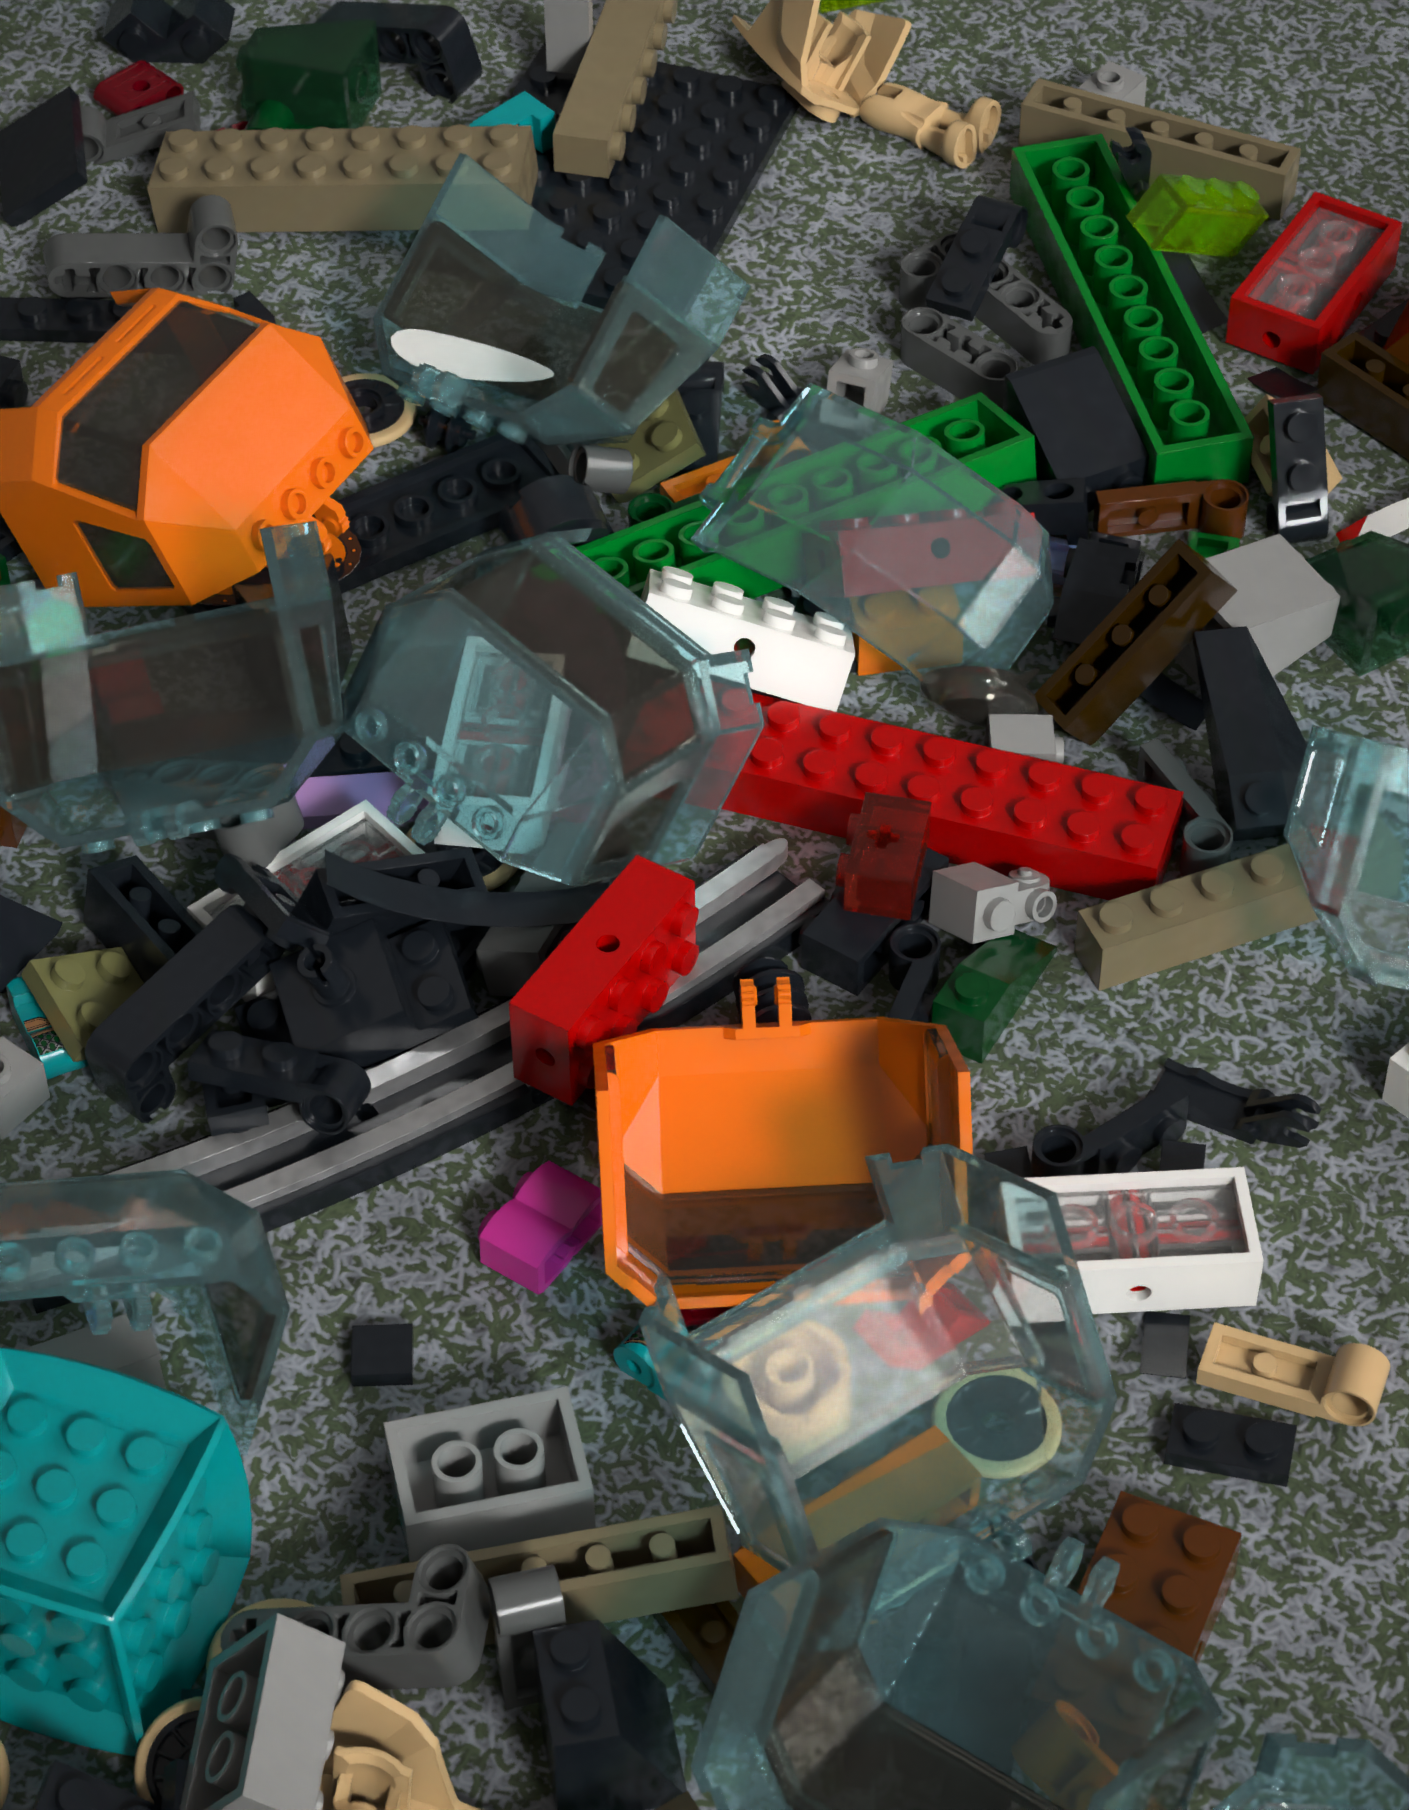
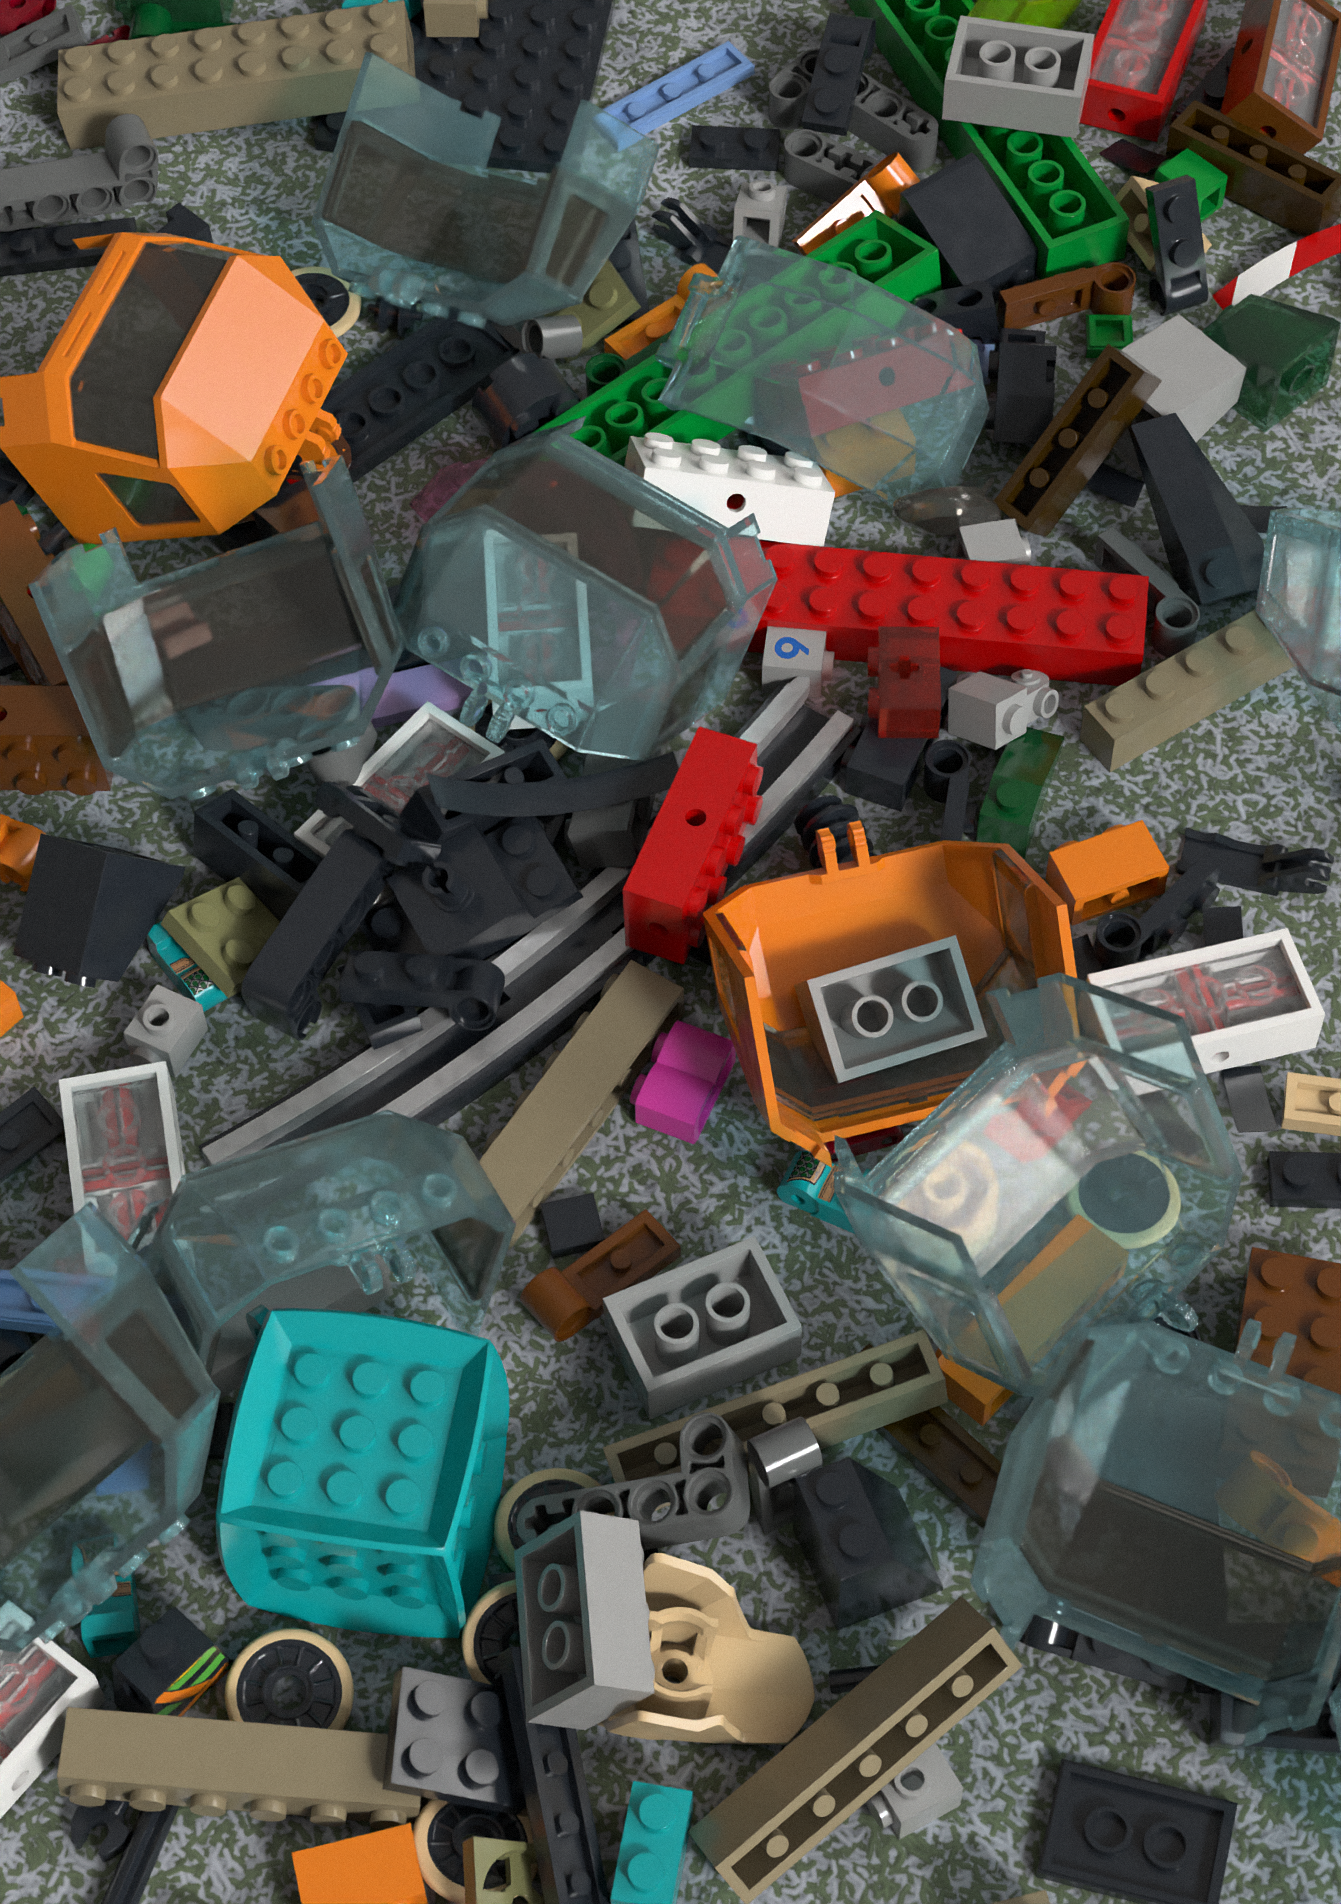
camera: 10 degrees left, 10 degrees up
white sticker [391,329,554,382] -> none
none -> dark tan brick [452,960,685,1250]
none -> reddish brown plate [520,1209,681,1342]
none -> medium blue tile [588,41,755,151]
none -> black plate [689,125,780,171]
none -> light grey brick [762,626,835,698]
none -> orange plate [792,152,920,256]
none -> light grey slope [794,935,987,1083]
none -> light grey brick [942,15,1095,138]
none -> orange brick [1046,820,1169,926]
none -> green brick [1154,148,1228,222]

